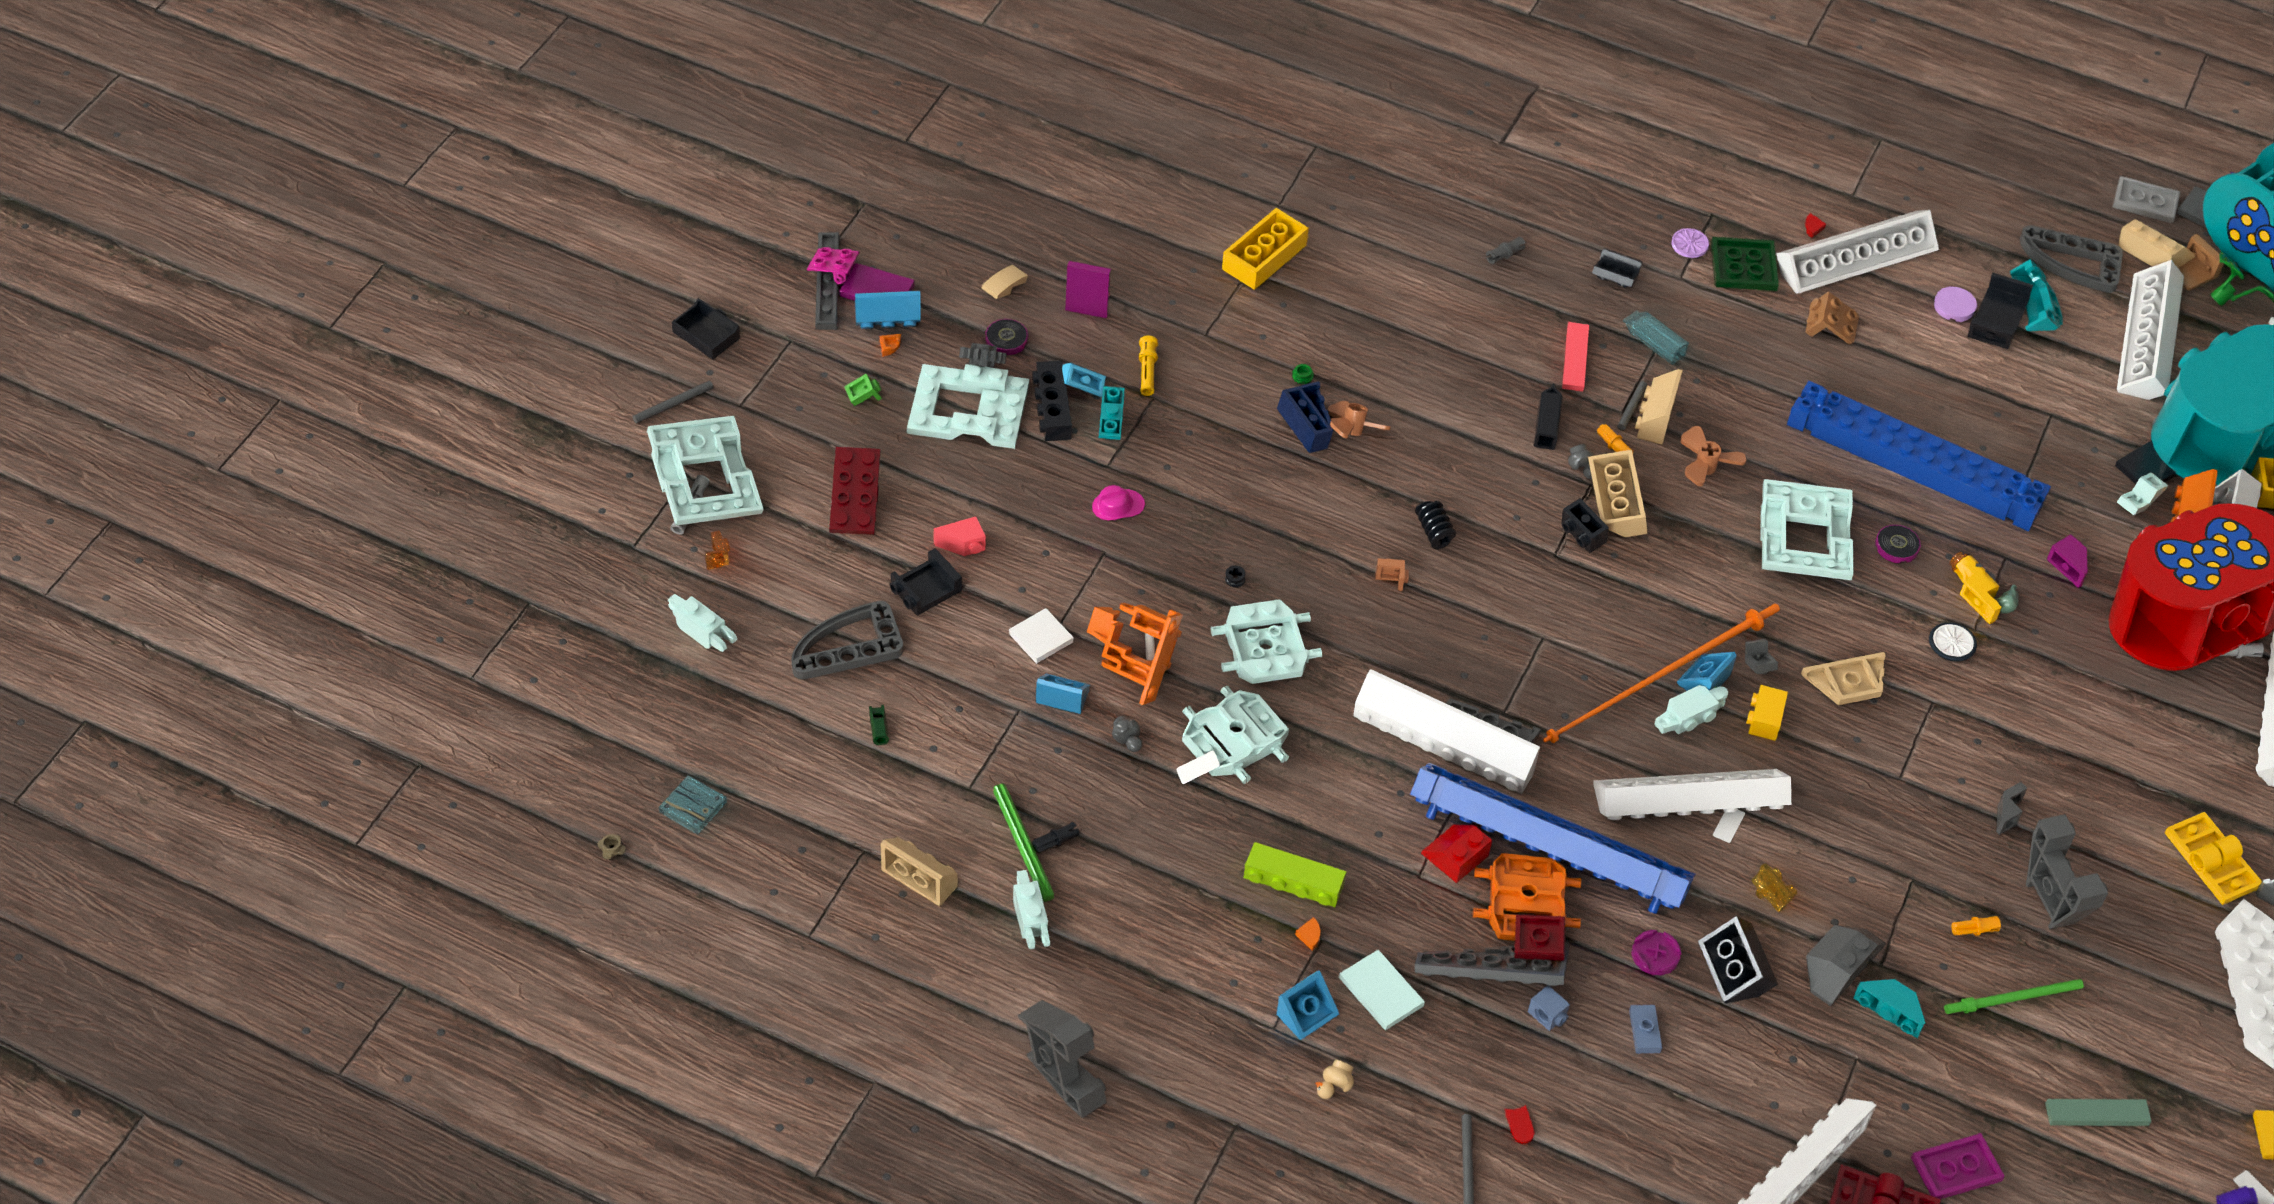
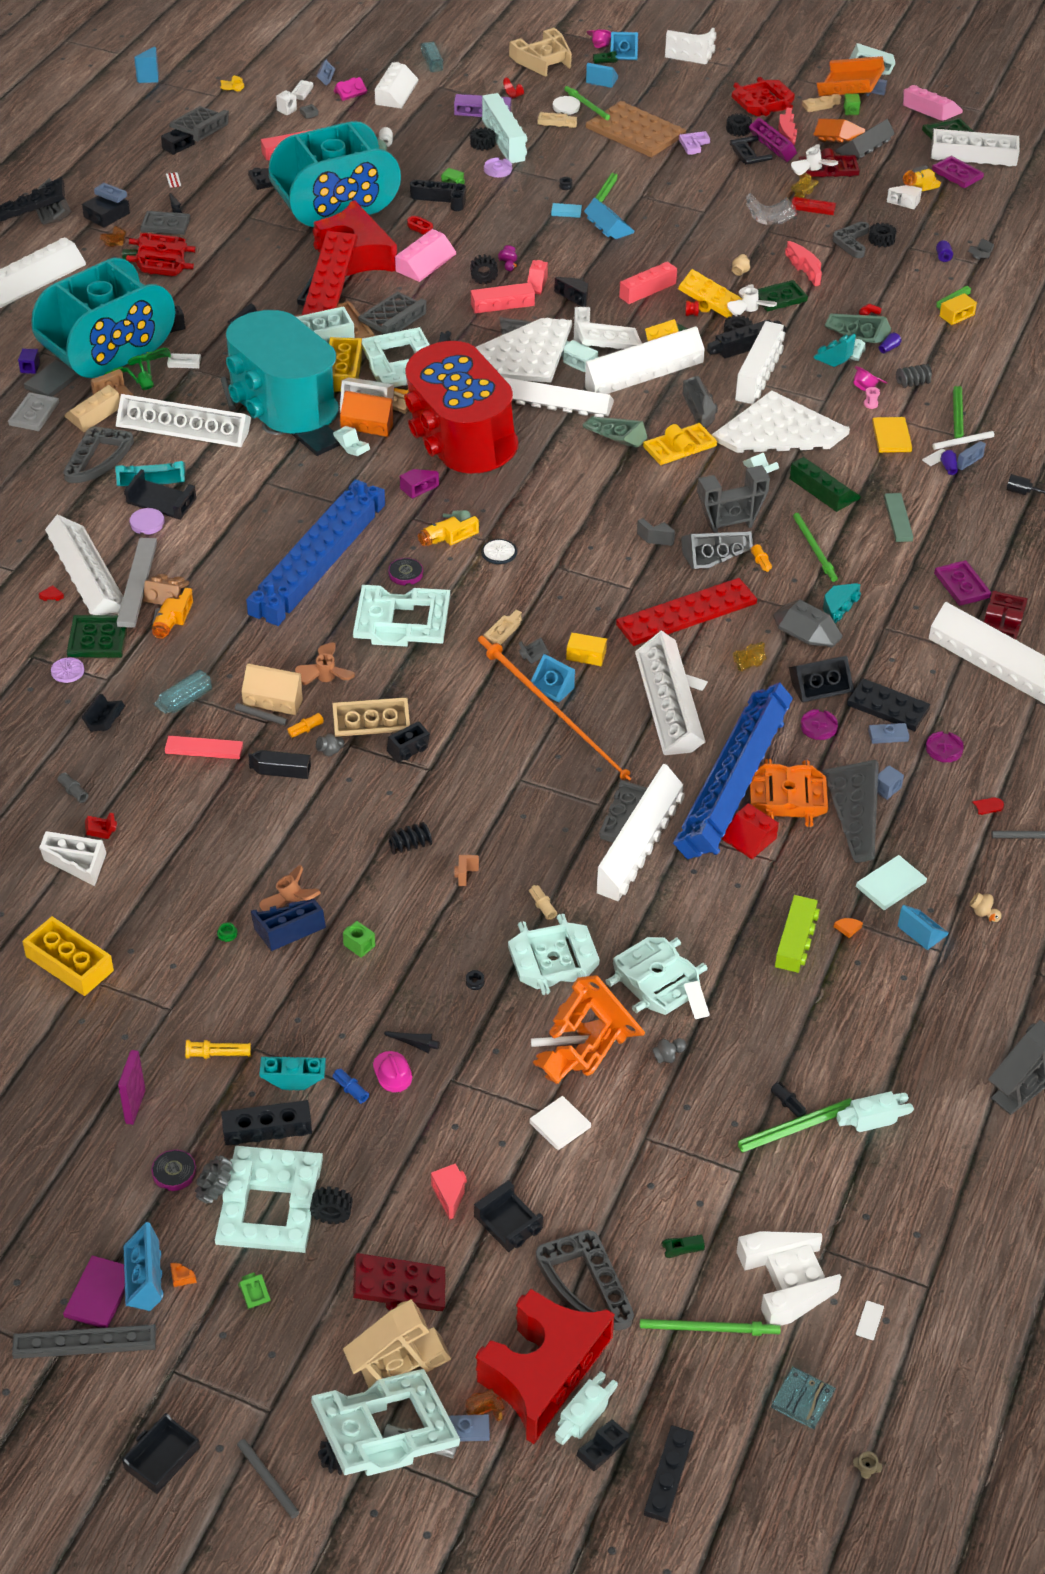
camera: 90 degrees left, 5 degrees down
dark pink hinge [807,247,859,284] -> none
tan slope [881,837,958,906] -> none
tan slope [982,265,1028,299] -> none
dark azure slope [1036,673,1091,714] -> none
medium azure slope [1062,363,1106,397] -> none
dark red tile [1514,914,1565,961] -> none
light aqua hinge [1655,685,1728,734] -> none
tan wing [1801,652,1885,705] -> none
none -> white wedge [40,831,107,886]
none -> red bracket [85,812,117,839]
none -> light grey tile [117,538,157,627]
none -> light orange plate [152,588,193,639]
none -> black tyre [310,1186,353,1224]
none -> blue axle [332,1069,369,1104]
none -> bright green brick [343,921,375,958]
none -> tan wedge [343,1299,451,1388]
none -> black piece [384,1031,440,1054]
none -> sand blue plate [449,1415,490,1441]
none -> red piece [476,1289,615,1444]
none -> tan hinge [484,610,522,645]
none -> tan axle [529,885,557,920]
none -> black slope [576,1419,630,1471]
none -> sand green wedge [582,416,647,447]
none -> red plate [616,578,757,646]
none -> bright green bar [640,1319,781,1336]
none -> black plate [644,1425,694,1523]
none -> dark grey wedge [681,531,753,569]
none -> white wedge [736,1231,841,1326]
none -> light aqua slope [743,453,779,473]
none -> dark green slope [789,457,861,512]
none -> black plate [847,678,930,732]
none -> white sticker [856,1301,884,1340]
none -> magenta tile [925,731,964,762]

